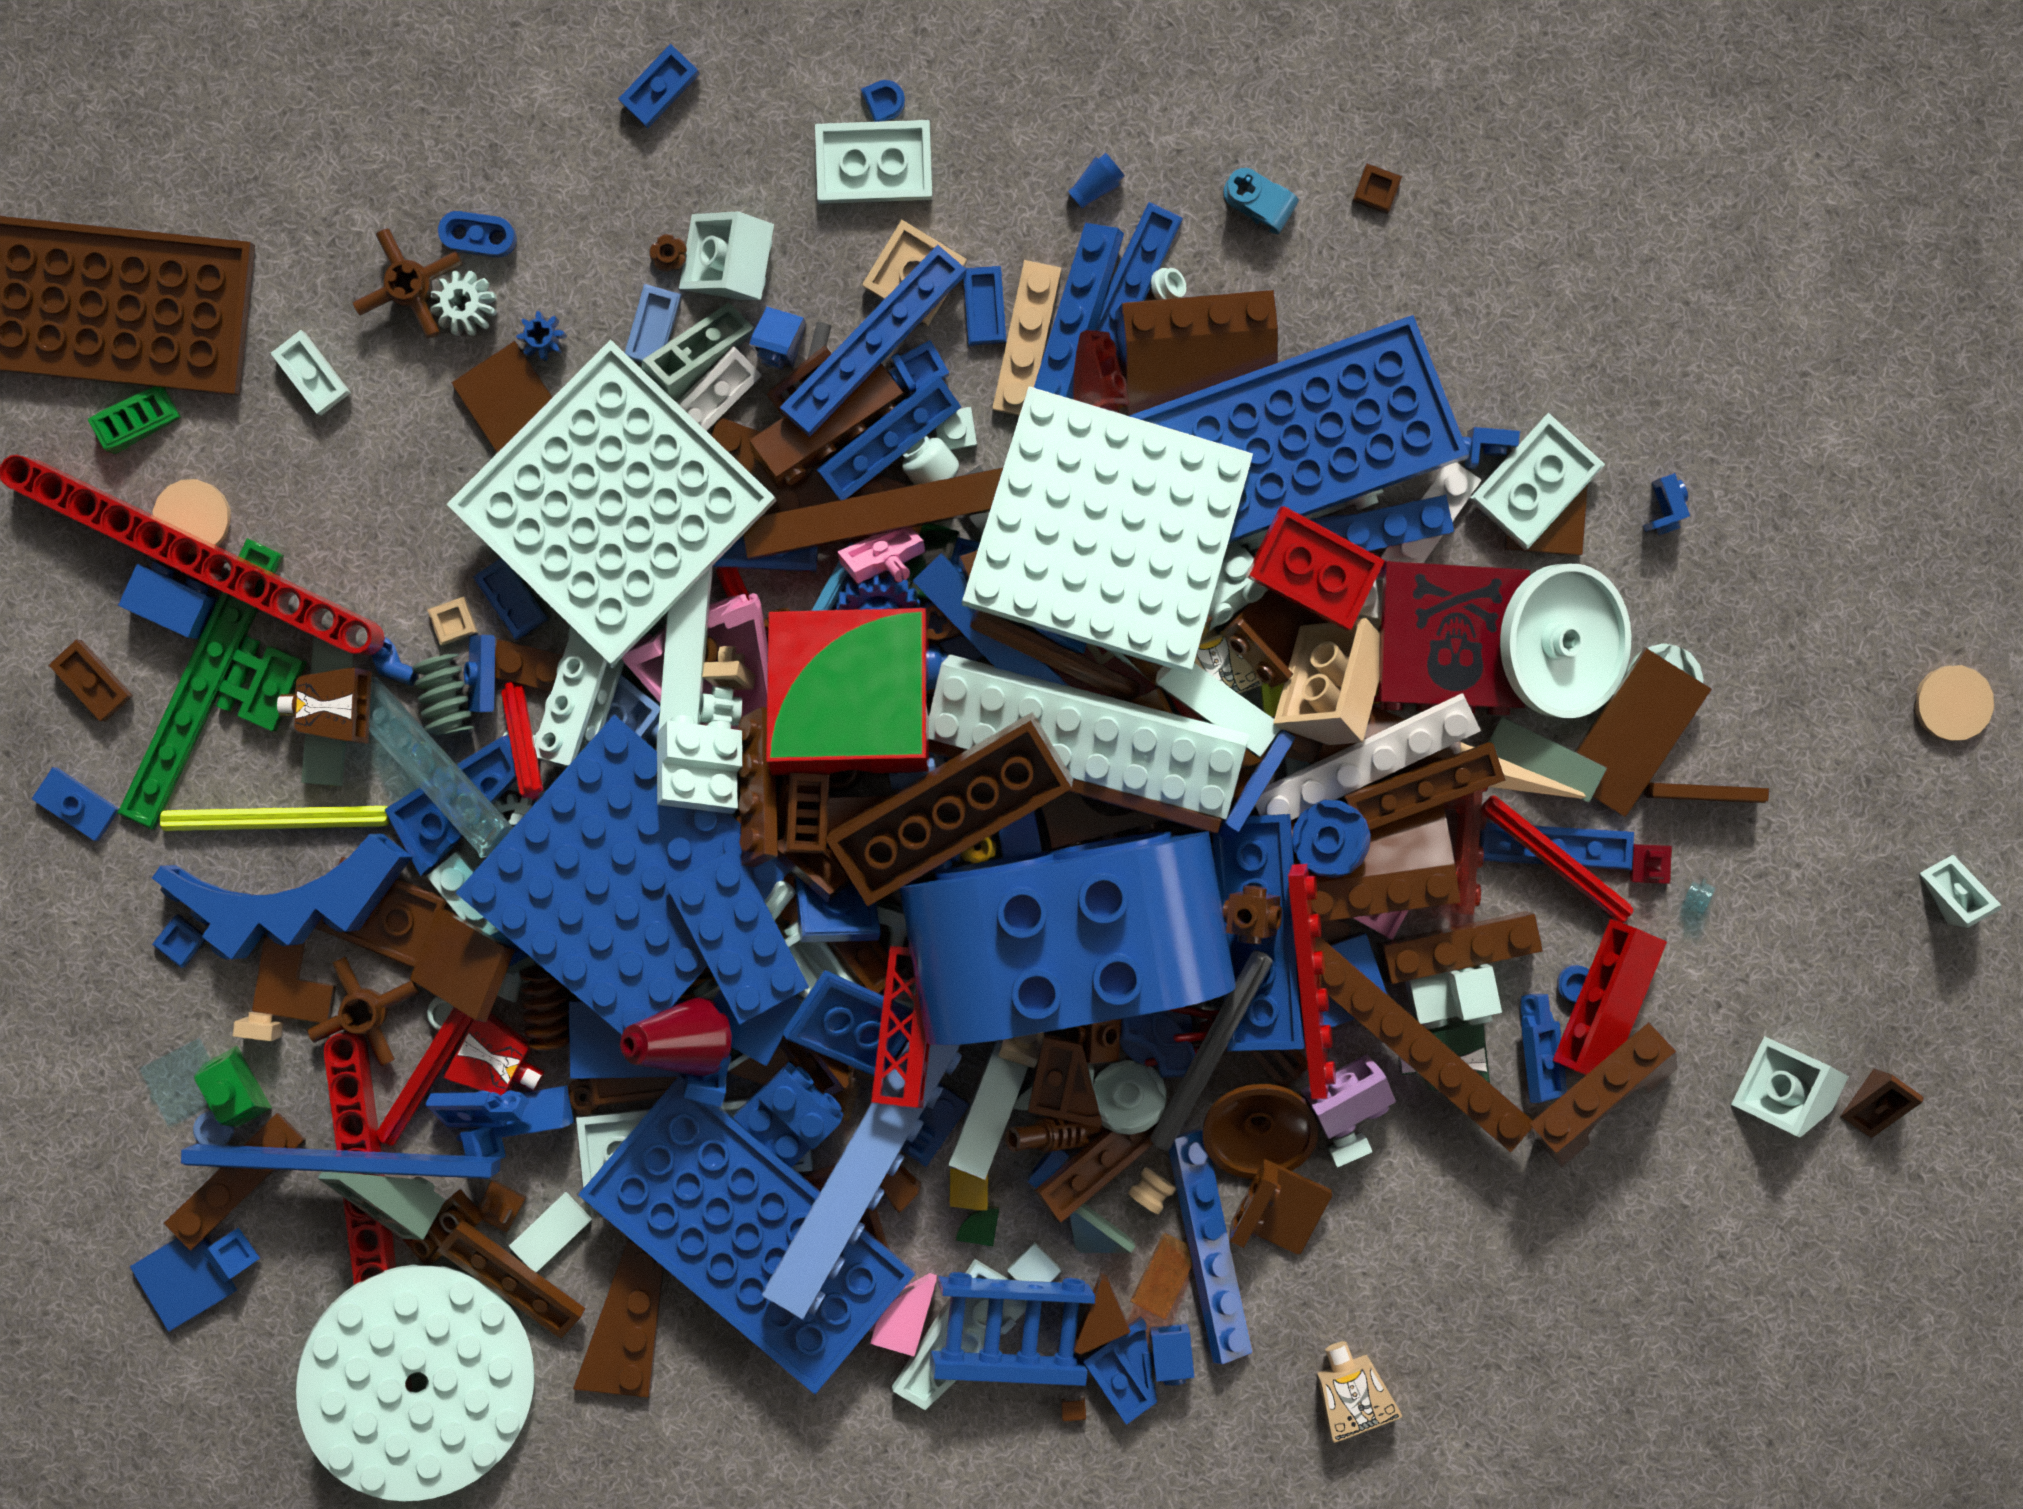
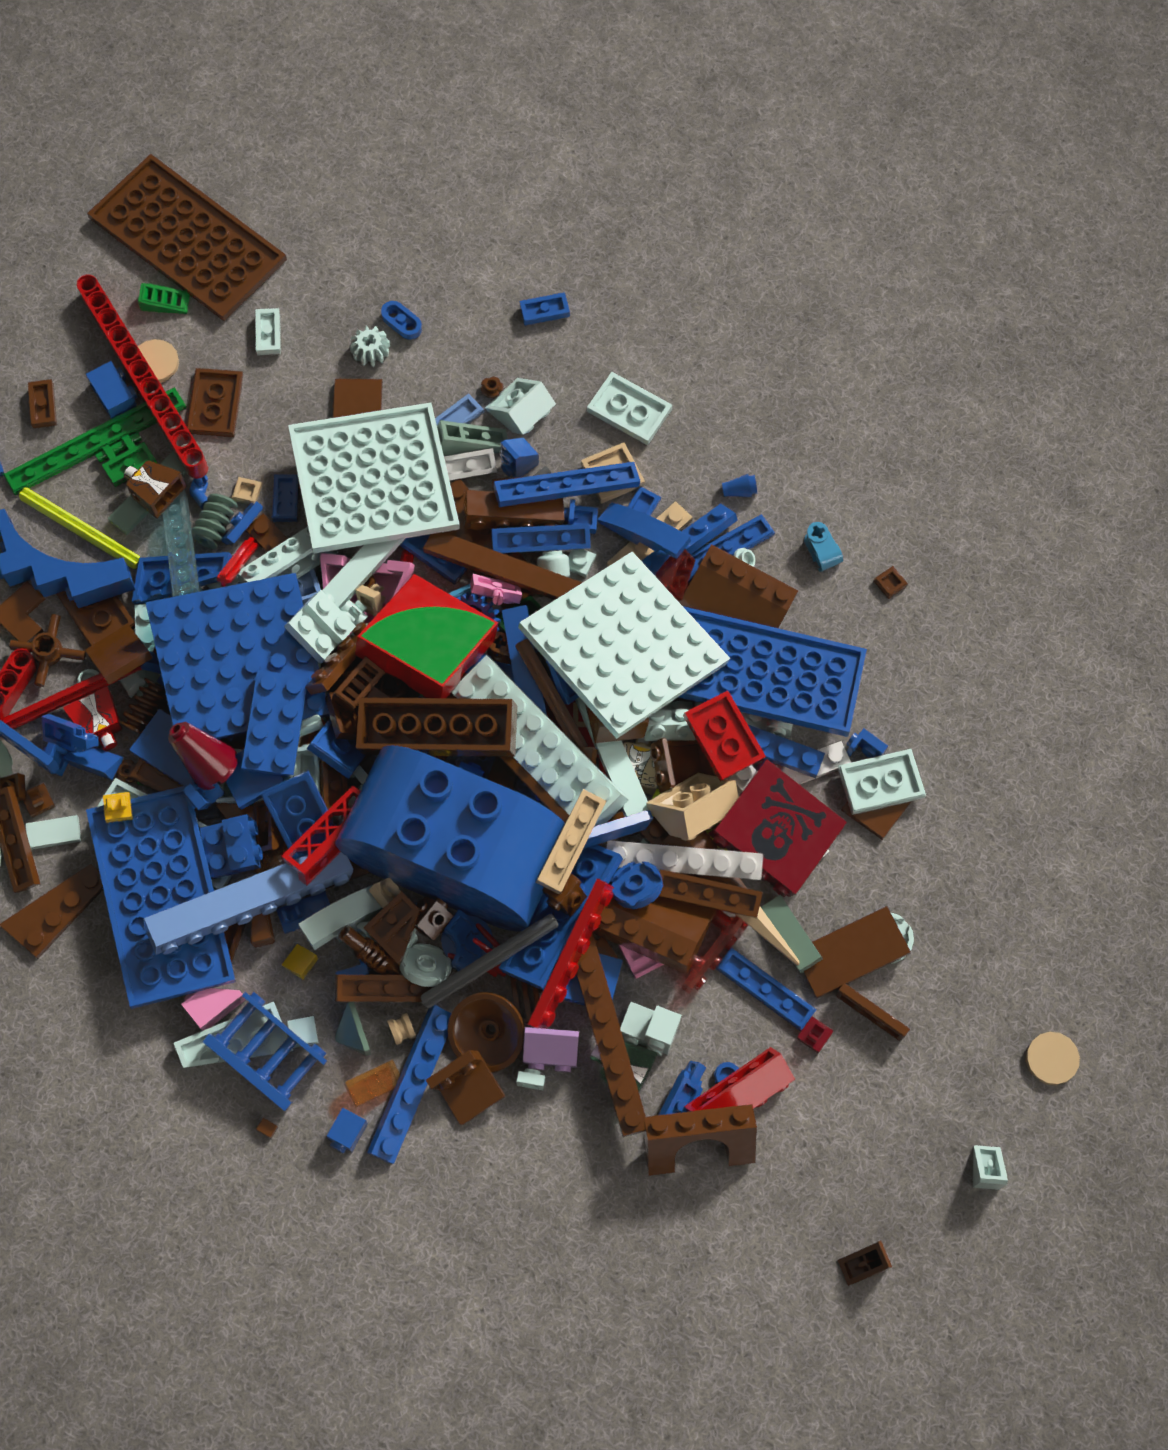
camera: 30 degrees right, 20 degrees down
reddish brown bar [353,228,463,339] -> none
blue gear [516,311,567,361] -> none
blue tile [861,80,905,122] -> none
dark green tile [956,1206,999,1247] -> none
reddish brown slope [1074,1272,1131,1354] -> none
blue wing [1081,1316,1157,1425] -> none
torso [1317,1341,1402,1443] -> none
reddish brown brick [1378,911,1543,984] -> none
red axle [1481,795,1634,923] -> none
light aqua dish [1500,564,1631,718] -> none
blue bracket [1643,473,1690,536] -> none
clear light blue plate [1683,878,1716,915] -> none
light aqua slope [1731,1036,1849,1138] -> none
none -> yellow tile [103,792,133,823]
none -> reddish brown tile [187,368,244,437]
none -> tan plate [536,789,606,895]
none -> blue slope [597,502,691,559]

